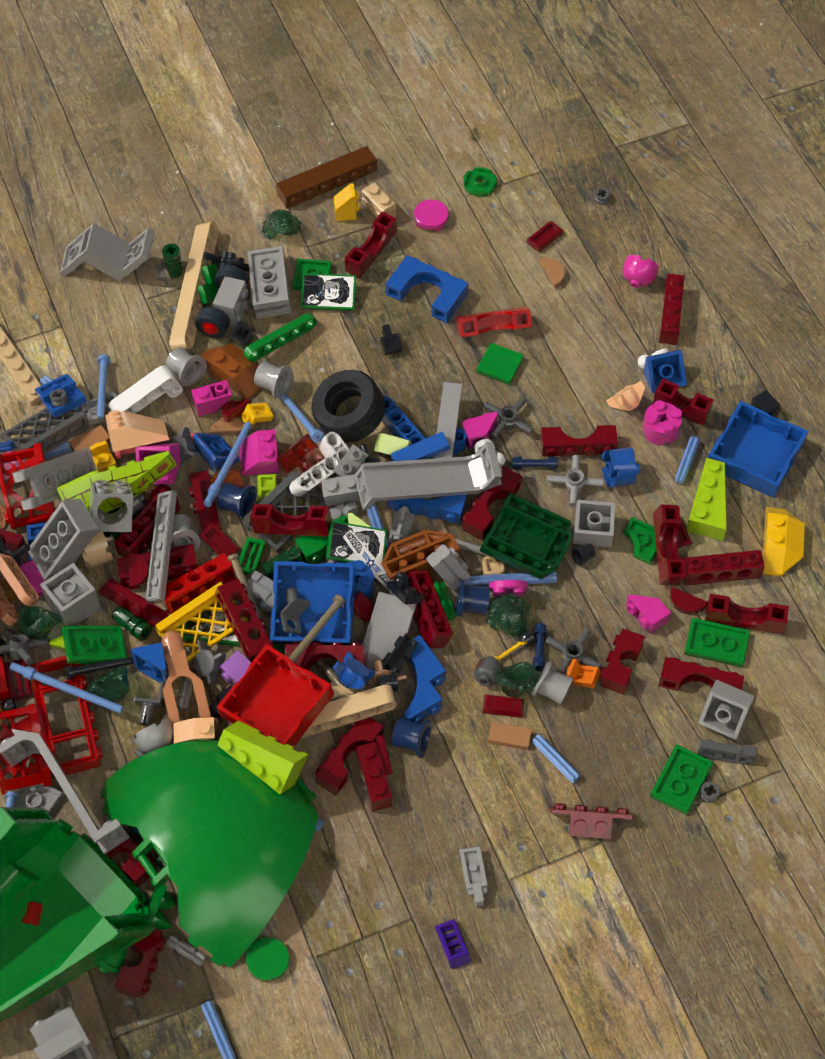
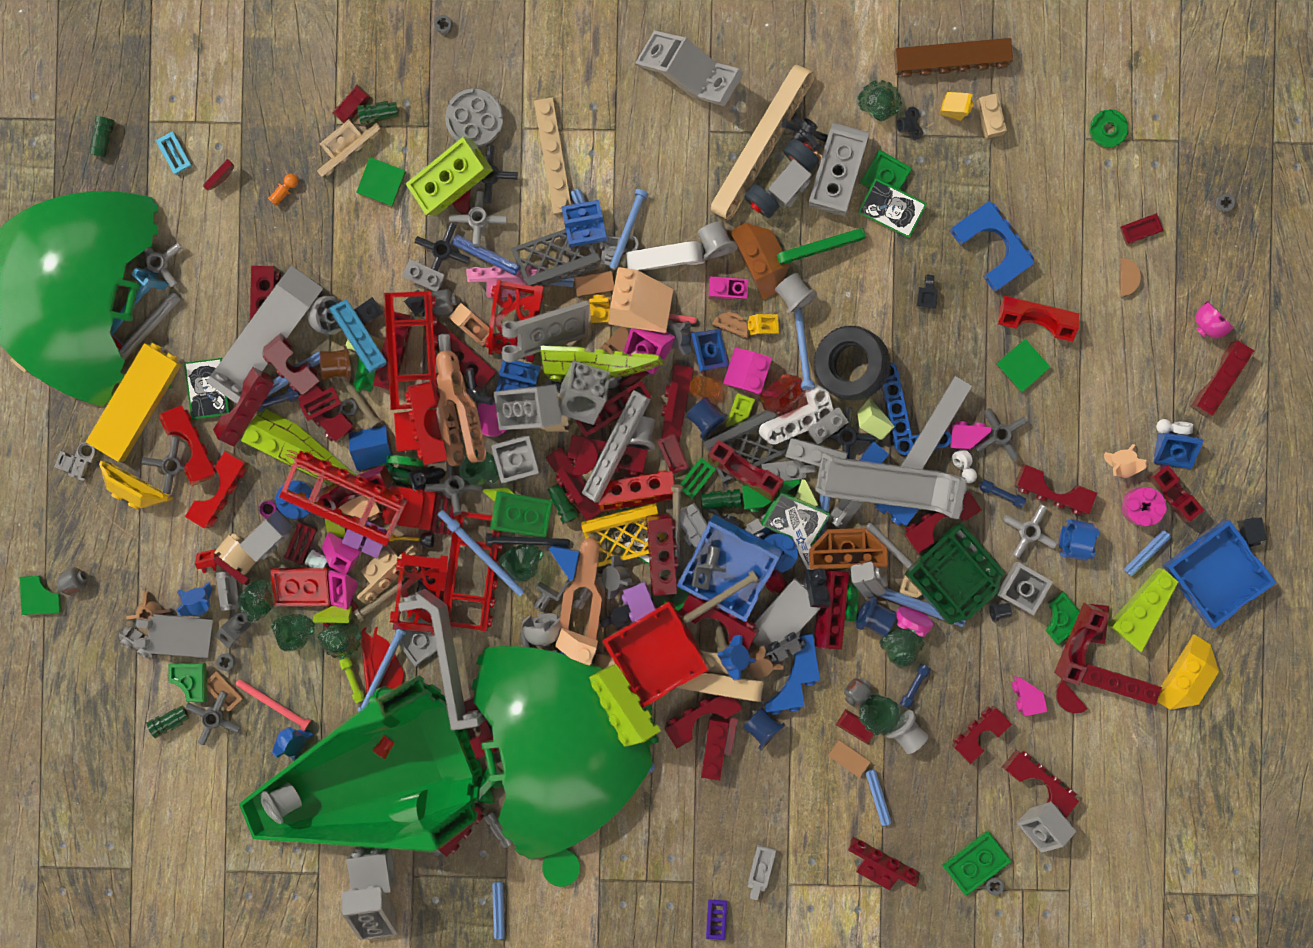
camera: 25 degrees right, 30 degrees up
dark grey bush [50,389,68,407] -> none
dark green axle [162,243,183,278] -> none
green tile [197,263,219,304] -> none
medium blue bar [204,422,252,507] -> none
dark red tile [222,399,252,423] -> none
black brick [230,321,255,350] -> none
dark red arch [345,211,397,278] -> none
black piece [377,672,398,692] -> none
blue tile [391,431,450,461] -> none
dark pink tile [414,199,448,231] -> none
hinge [494,630,536,662] -> none
dark grey bar [545,628,601,674] -> none
orange bracket [567,659,601,688] -> none
green tile [684,618,750,668] -> none
dark grey hinge [697,739,758,765] -> none
dark red arch [705,594,789,634] -> none
none -> black piece [897,107,923,140]

